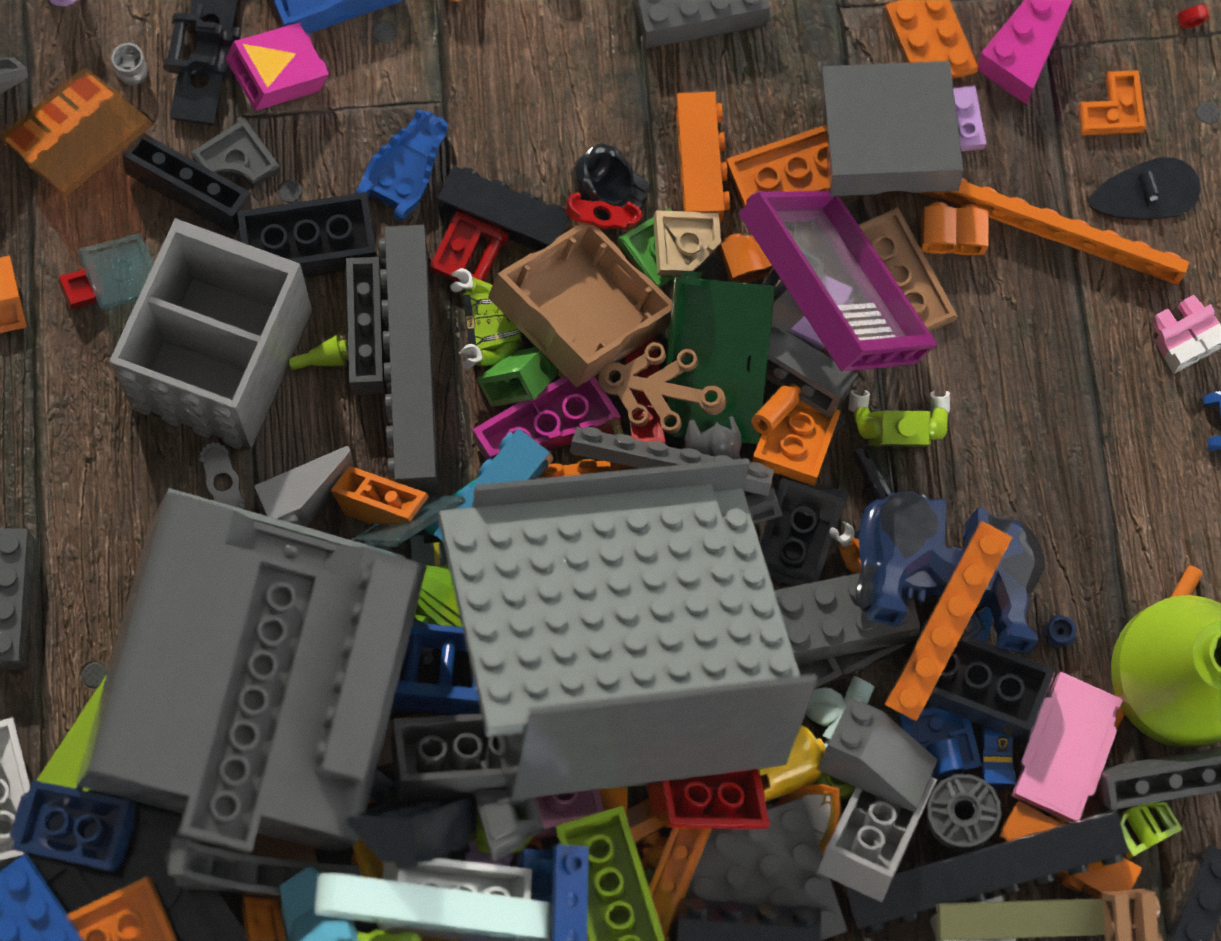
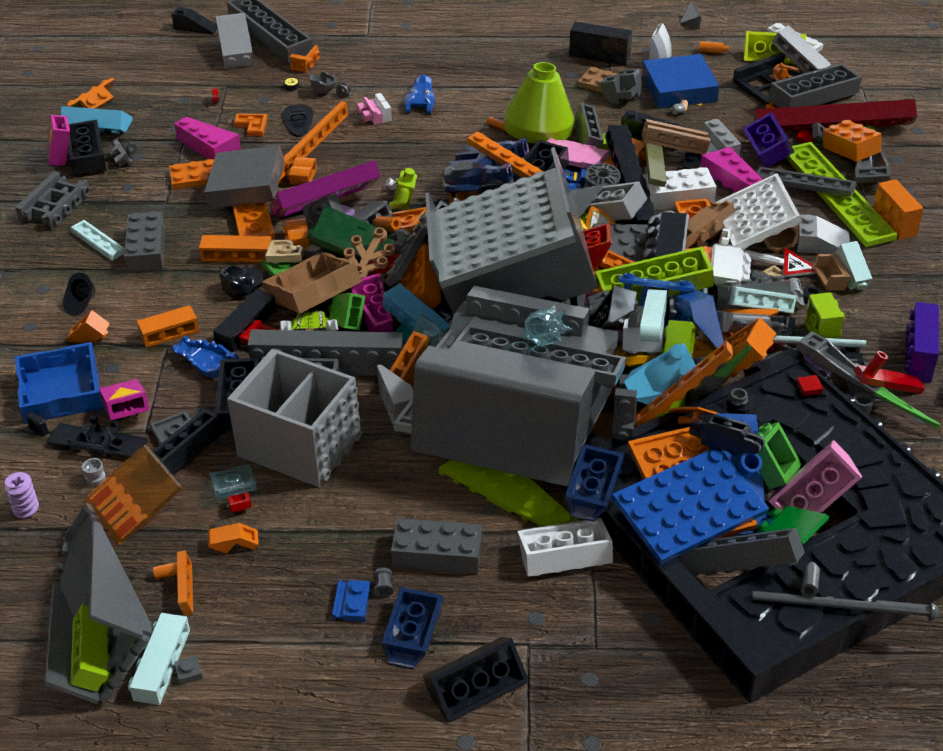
camera: 80 degrees left, 30 degrees down
light grey piece [199,442,244,509] -> none
red piece [566,193,642,230] -> none
none -> orange brick [137,305,199,348]
none -> clear light blue hair [524,304,572,347]

